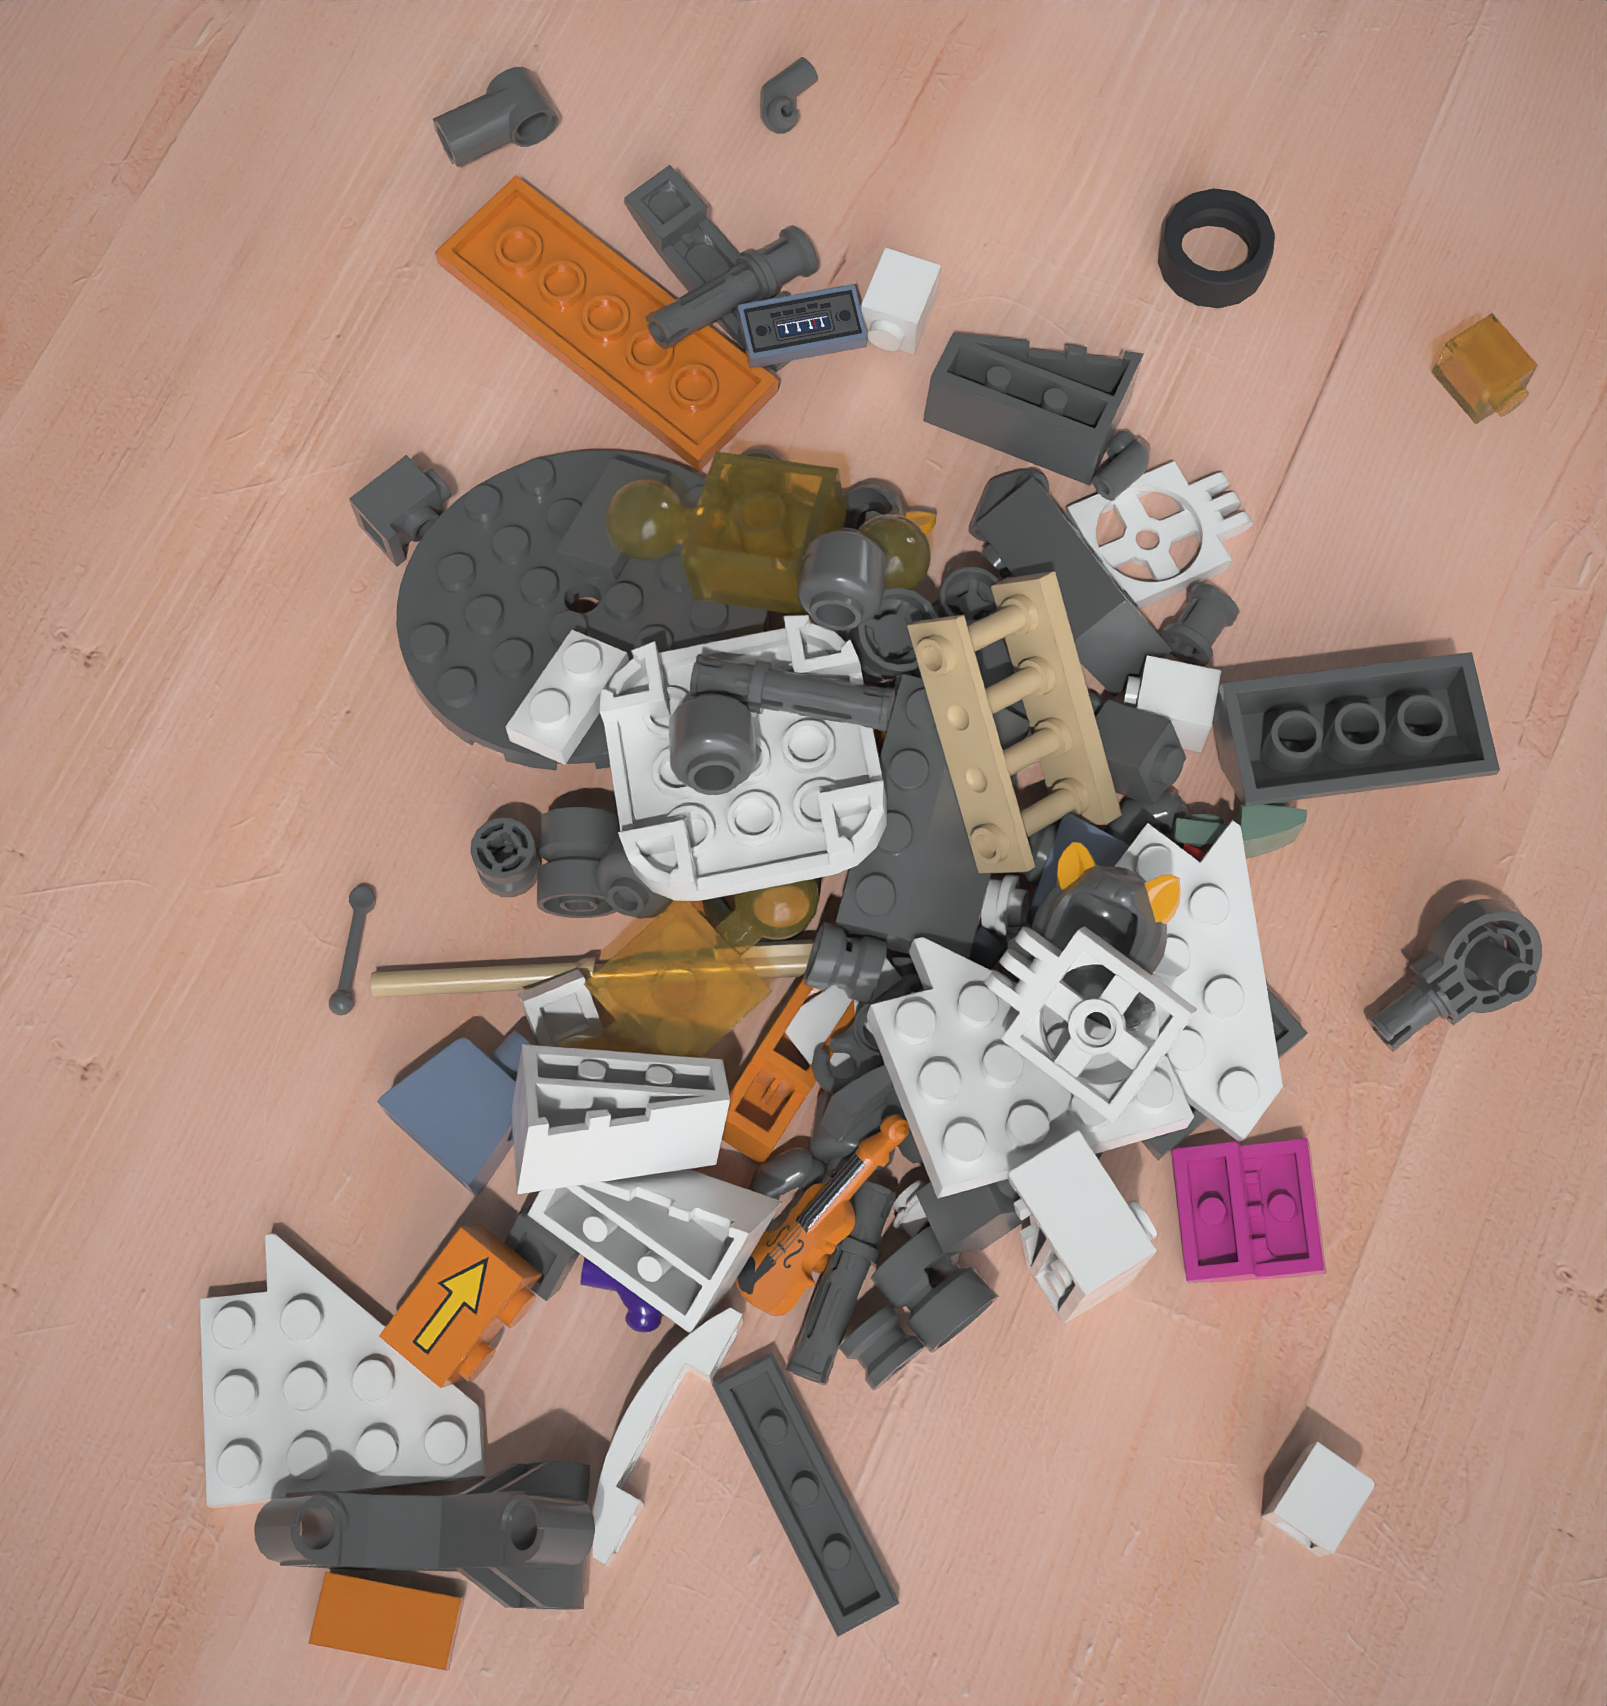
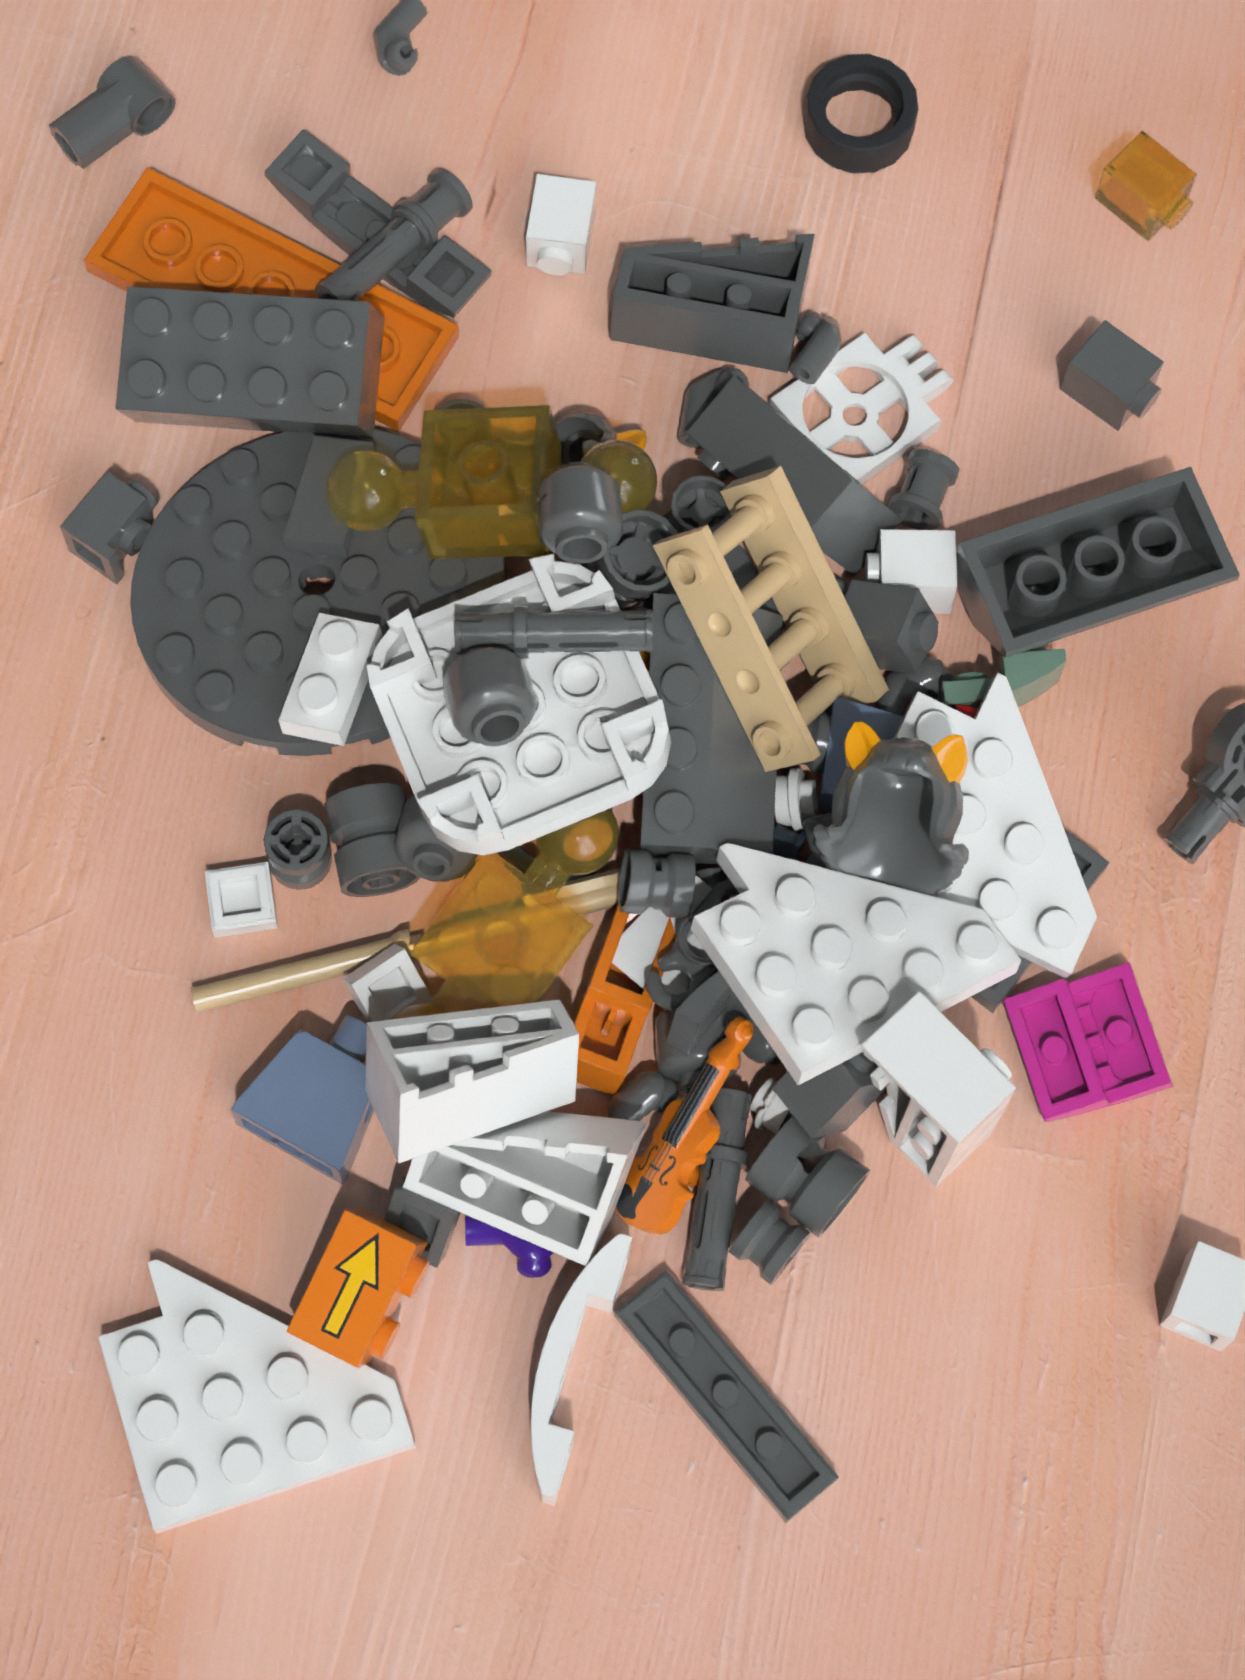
camera: 15 degrees left, 0 degrees up
dark grey connector [254,1461,595,1610] -> none
orange tile [308,1572,464,1671] -> none
dark grey hinge [329,886,376,1016] -> none
tile [737,284,868,368] -> none
white piece [985,926,1197,1123] -> none
none -> dark grey brick [115,286,385,437]
none -> white tile [204,862,278,938]
none -> dark grey brick [1060,320,1164,431]

